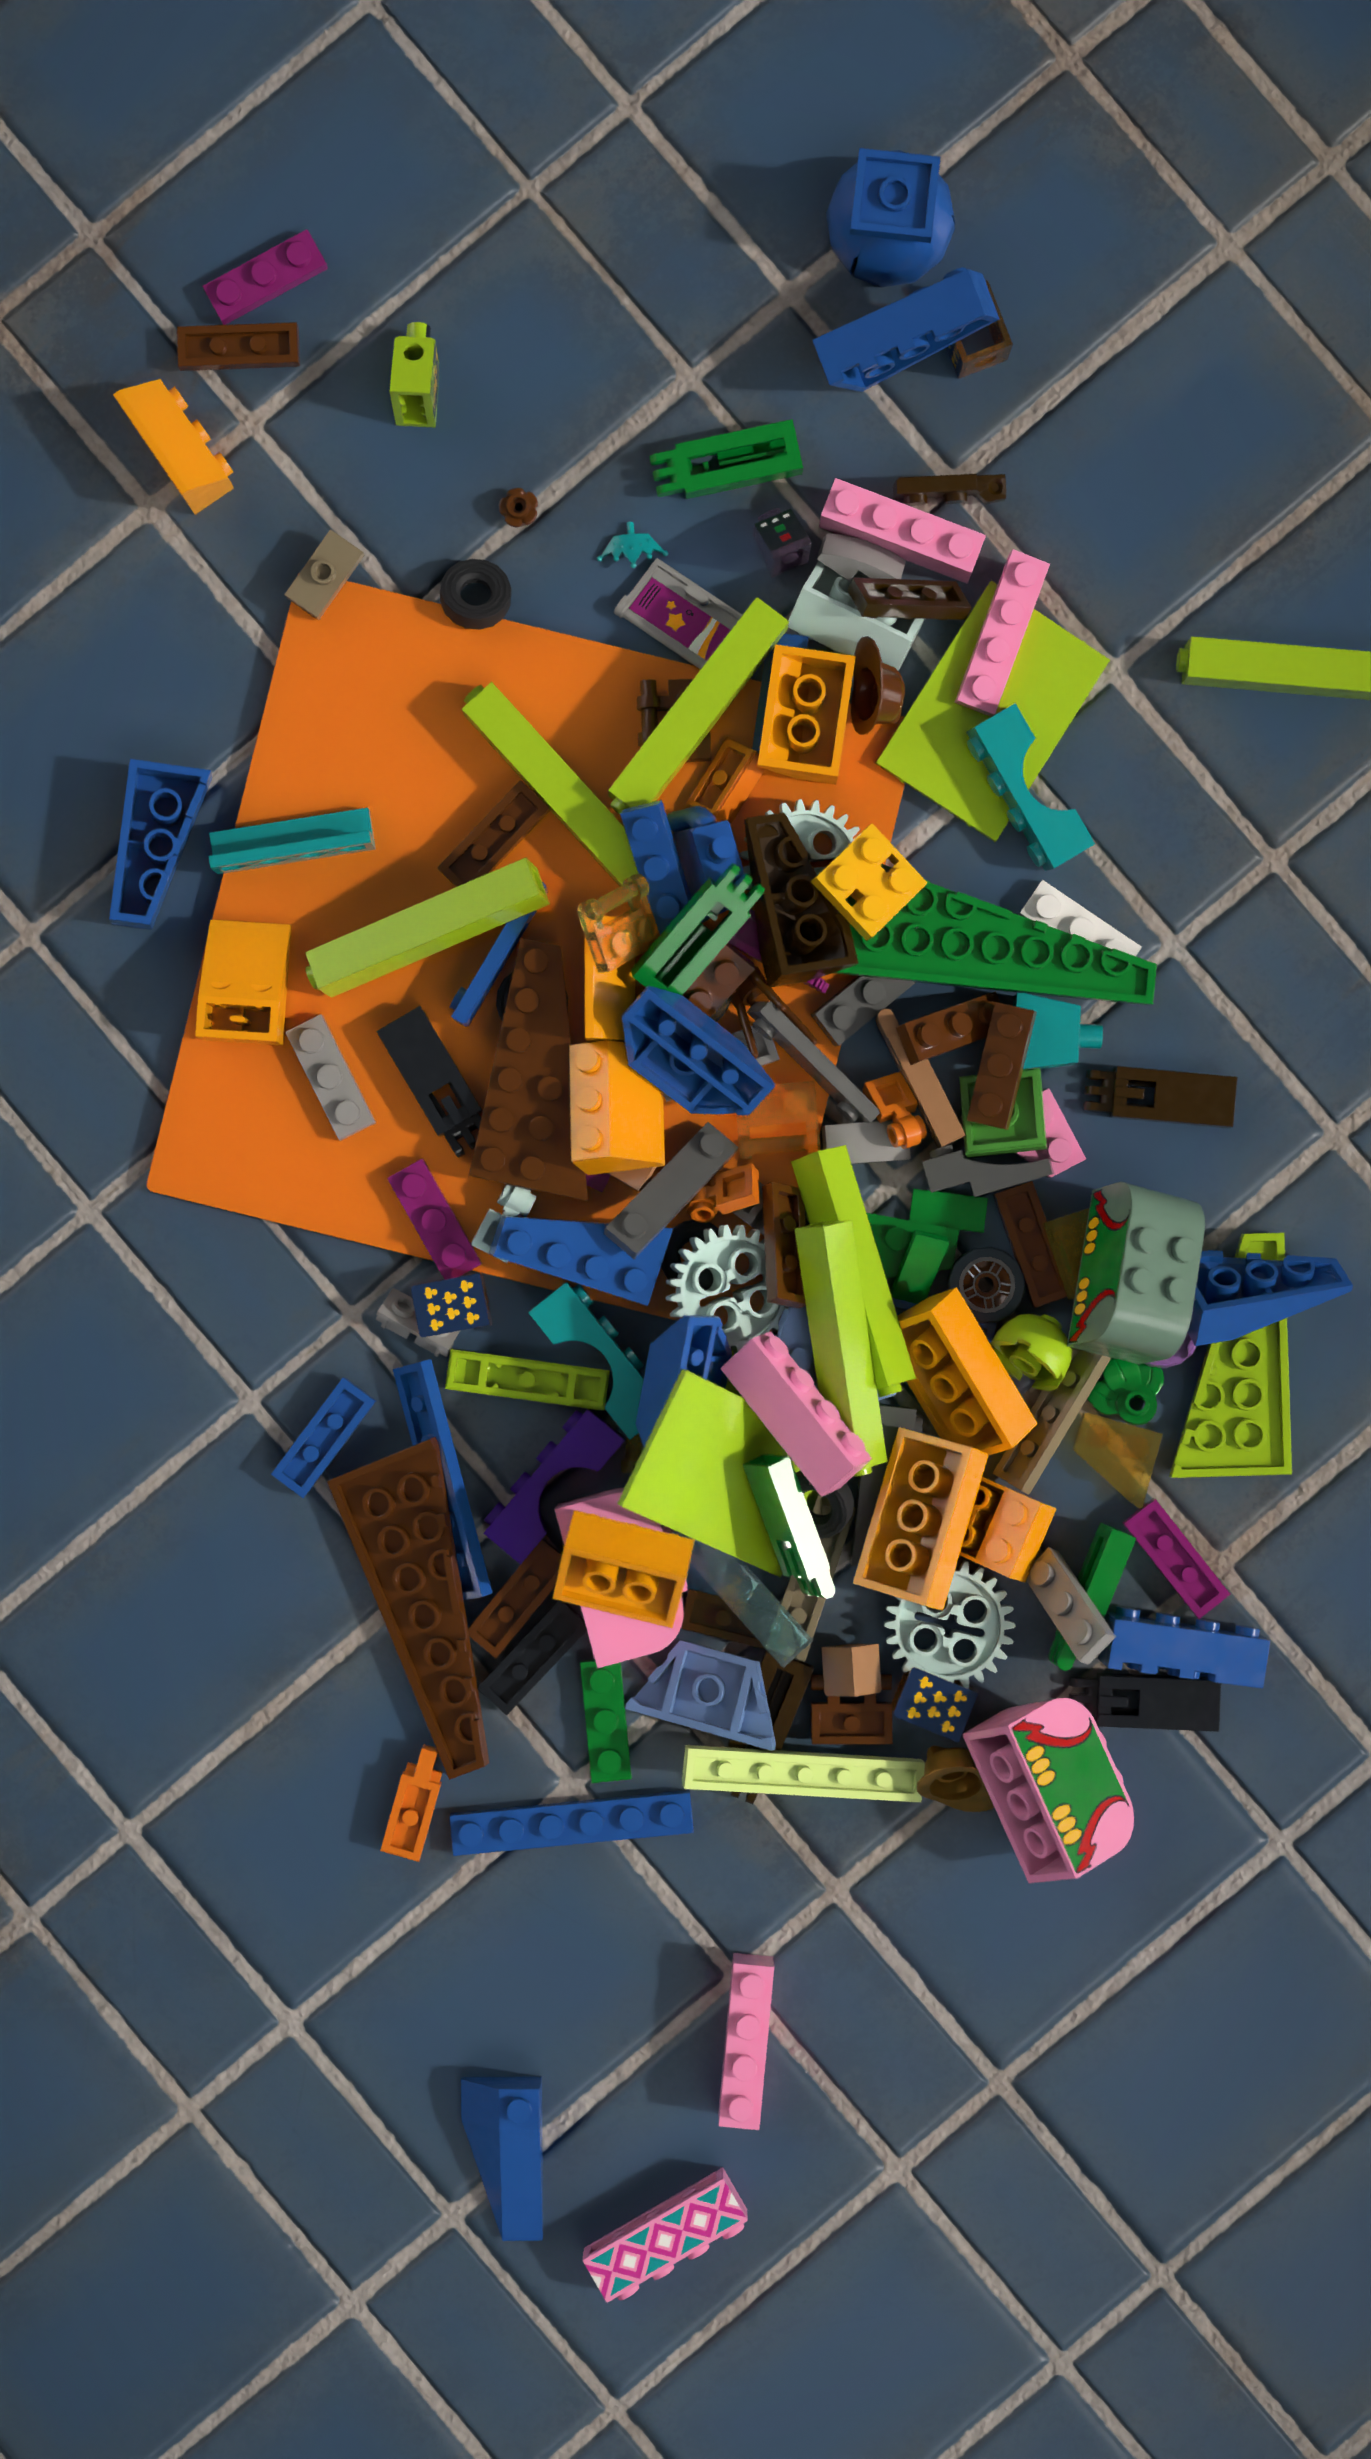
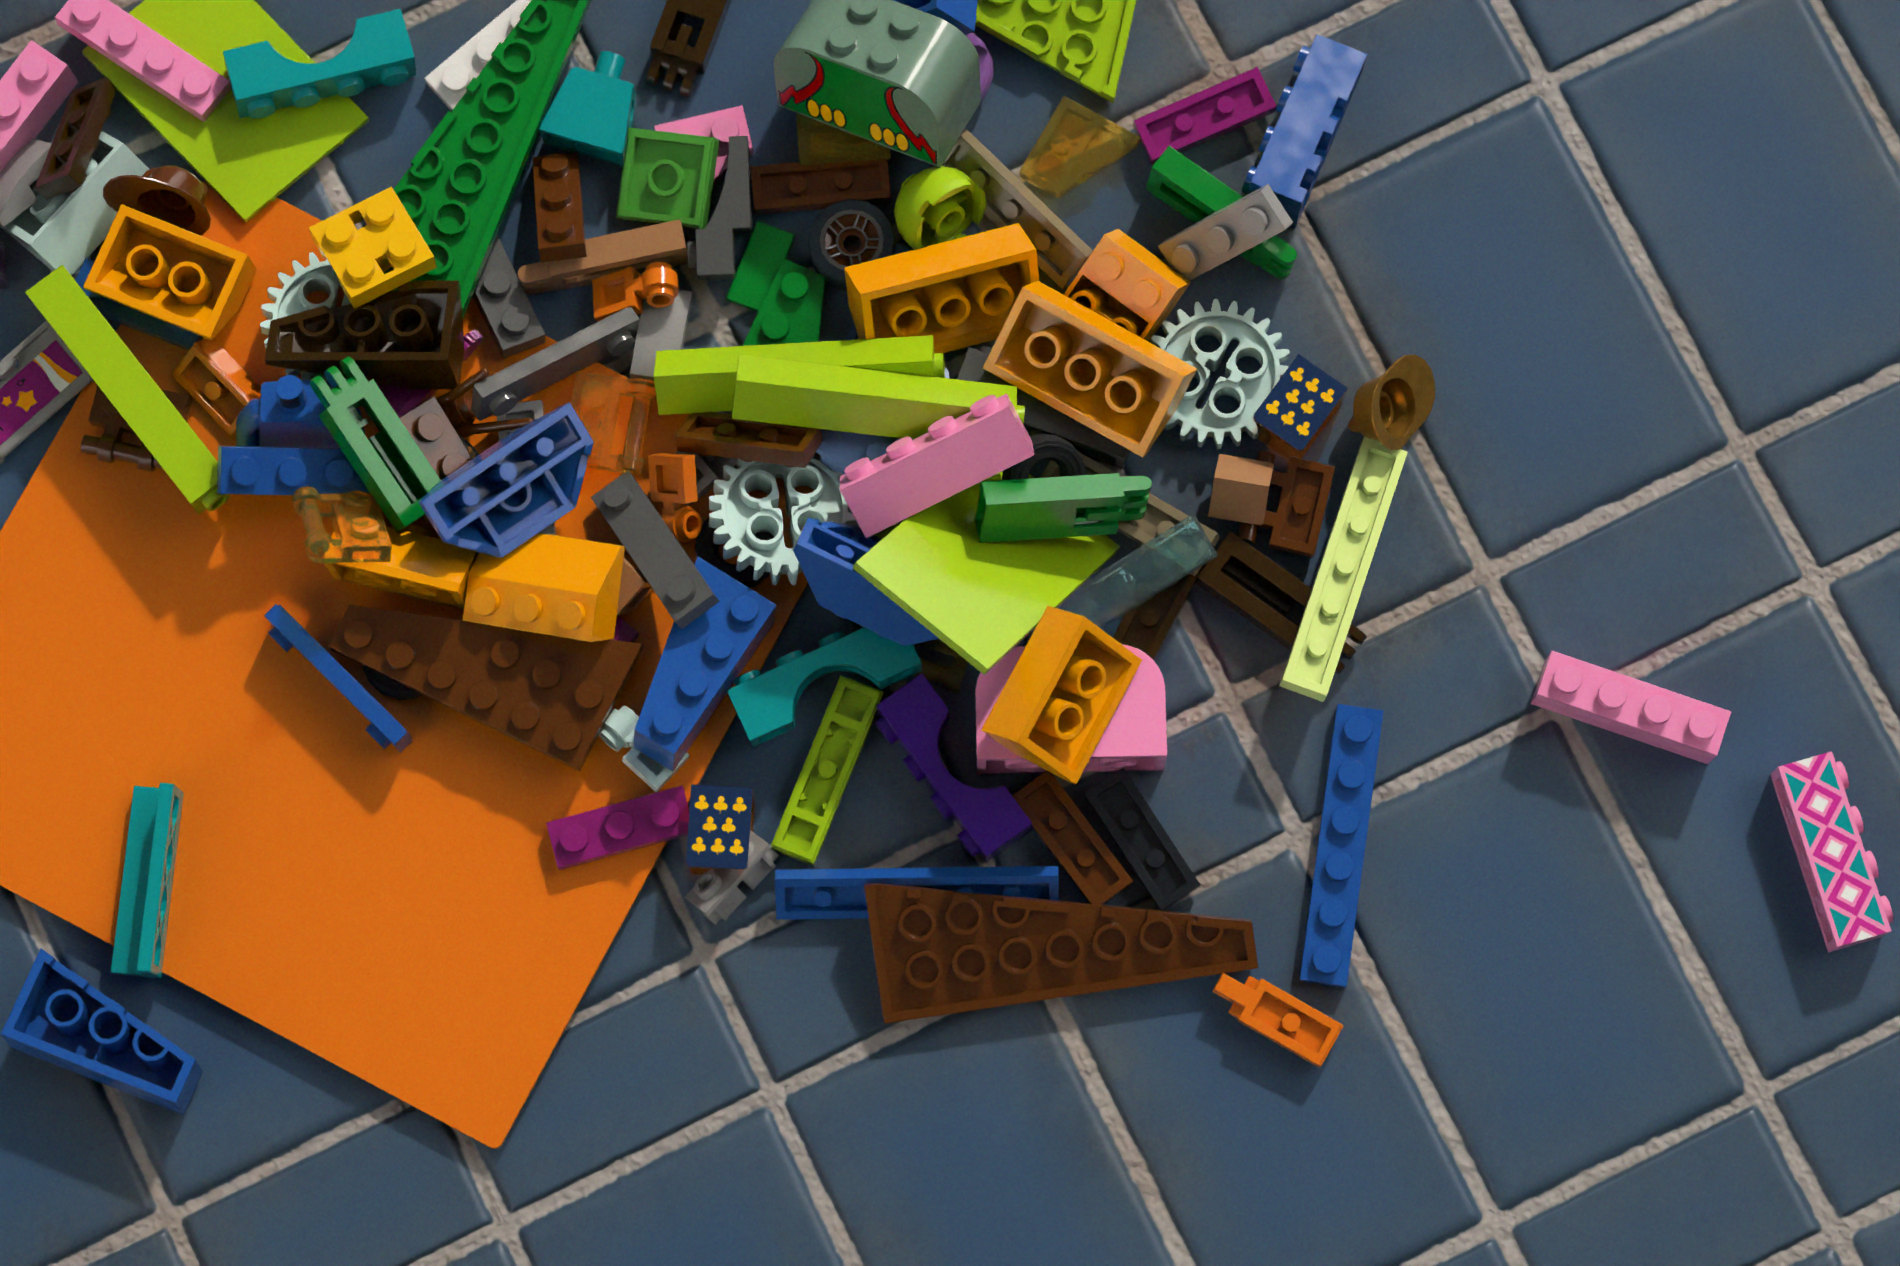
camera: 80 degrees left, 10 degrees down
light orange slope [195,919,291,1045] -> none
blue plate [271,1377,377,1498] -> none
light grey plate [285,1014,376,1141] -> none
lime brick [305,857,550,998] -> none
black hinge [376,1006,483,1158] -> none
reddish brown plate [437,780,550,887] -> none
blue wedge [461,2077,543,2241] -> none
lime brick [462,682,640,893] -> none
green plate [580,1659,632,1783] -> none
medium blue wing [625,1640,776,1751] -> none
green piece [890,1229,949,1304] -> none
brick [962,1698,1134,1884] -> none
reddish brown plate [967,1002,1037,1130] -> none
black hinge [1068,1673,1221,1732] -> none
green plate [1087,1358,1164,1425] -> none

